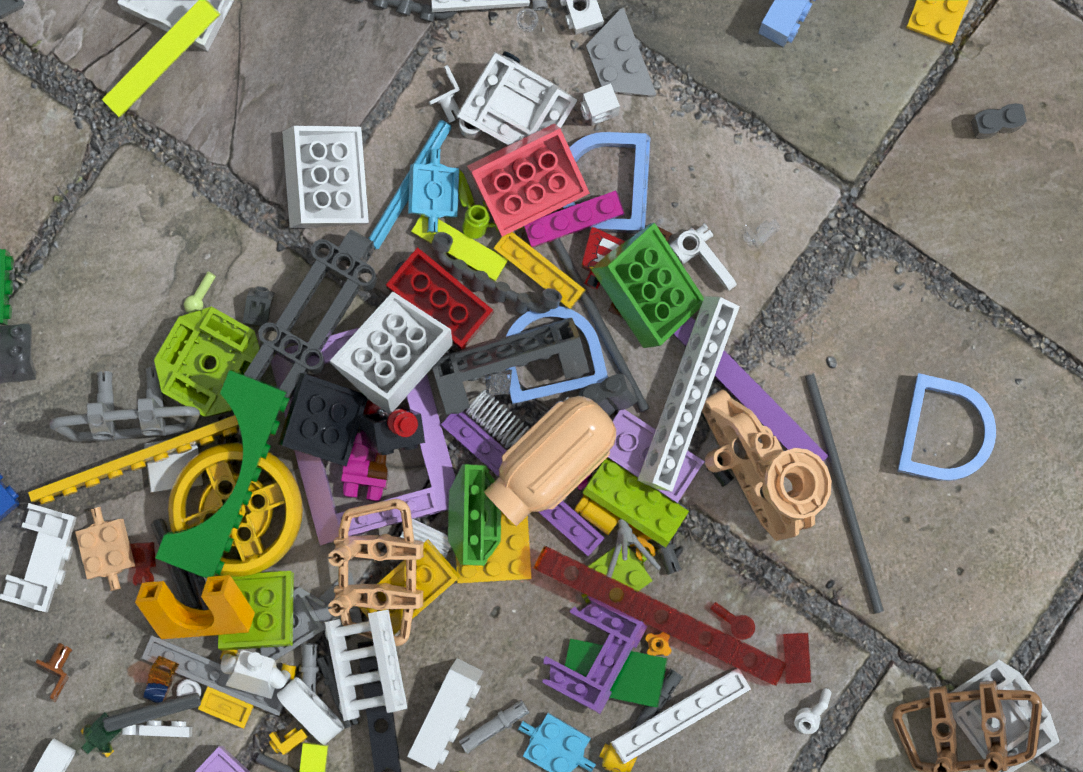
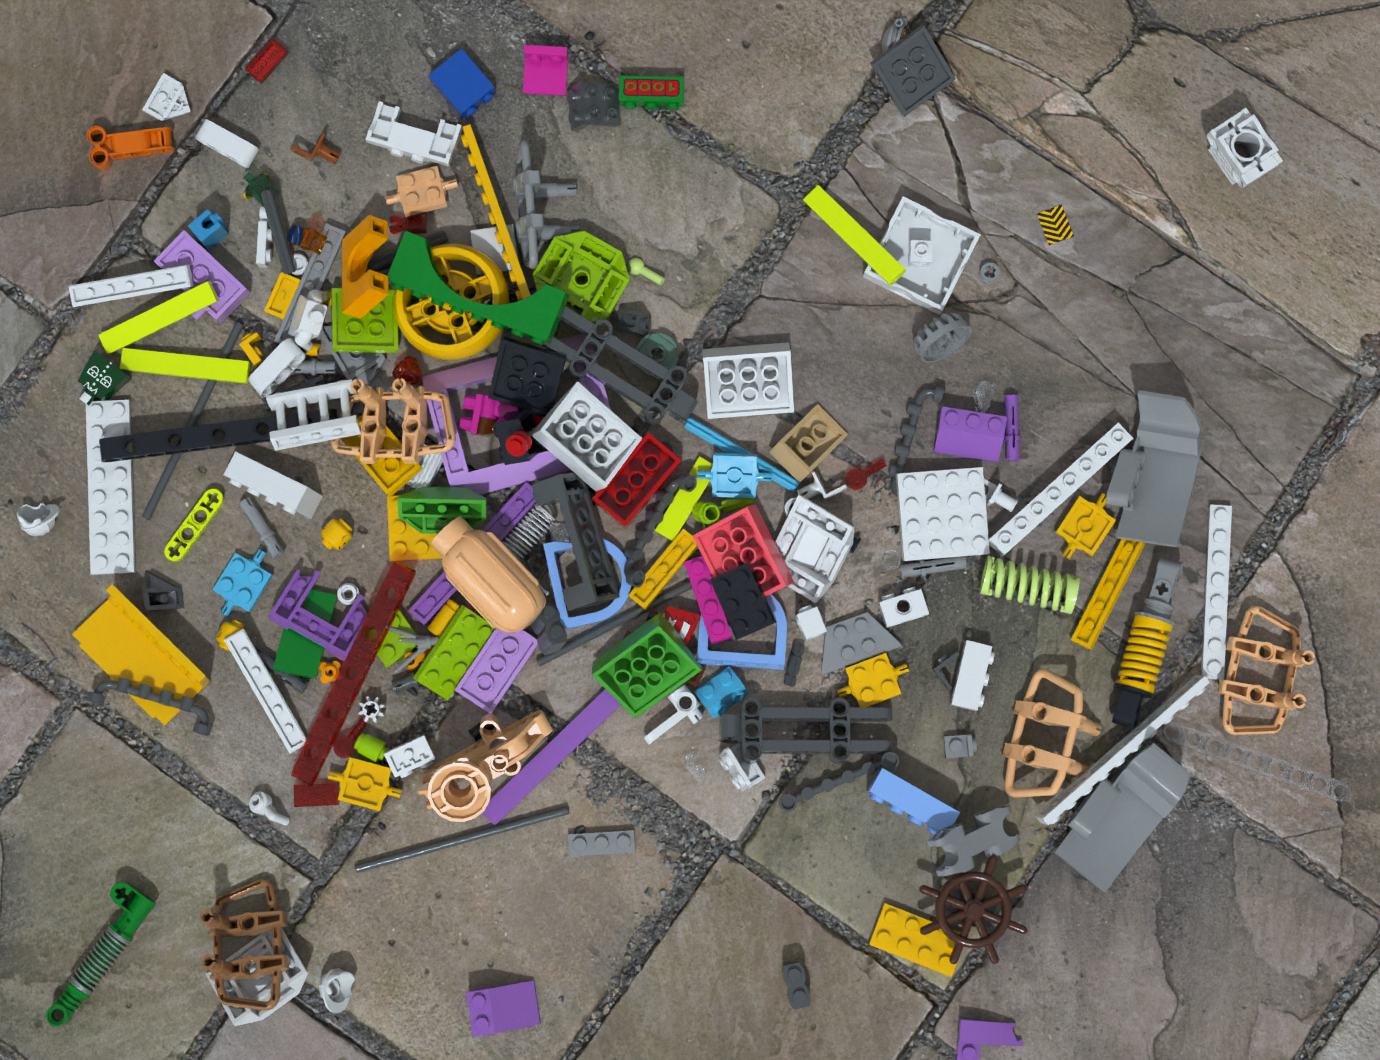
camera: 90 degrees right, 0 degrees up
white brick [637,296,740,492] -> none
light blue window [897,373,996,481] -> none
none -> white piece [318,968,355,1013]
none -> yellow head [320,518,353,550]
none -> yellow plate [328,757,402,811]
none -> white plate [337,583,360,605]
none -> lime brick [354,733,388,762]
none -> white gear [358,696,386,723]
none -> white bracket [384,734,435,778]
none -> clear red brick [392,356,422,385]
none -> medium lavender slope [466,980,540,1037]
none -> light grey plate [568,830,635,857]
none -> sand green plate [636,333,679,376]
none -> medium azure bracket [694,666,749,719]
none -> black plate [710,562,777,640]
none -> dark grey beam [719,697,893,764]
none -> white bracket [719,743,766,793]
none -> tan slope [769,404,848,483]
none -> dark grey bar [779,752,899,812]
none -> dark grey axle [784,644,805,687]
none -> yellow plate [837,653,909,708]
none -> clear red plate [846,459,886,490]

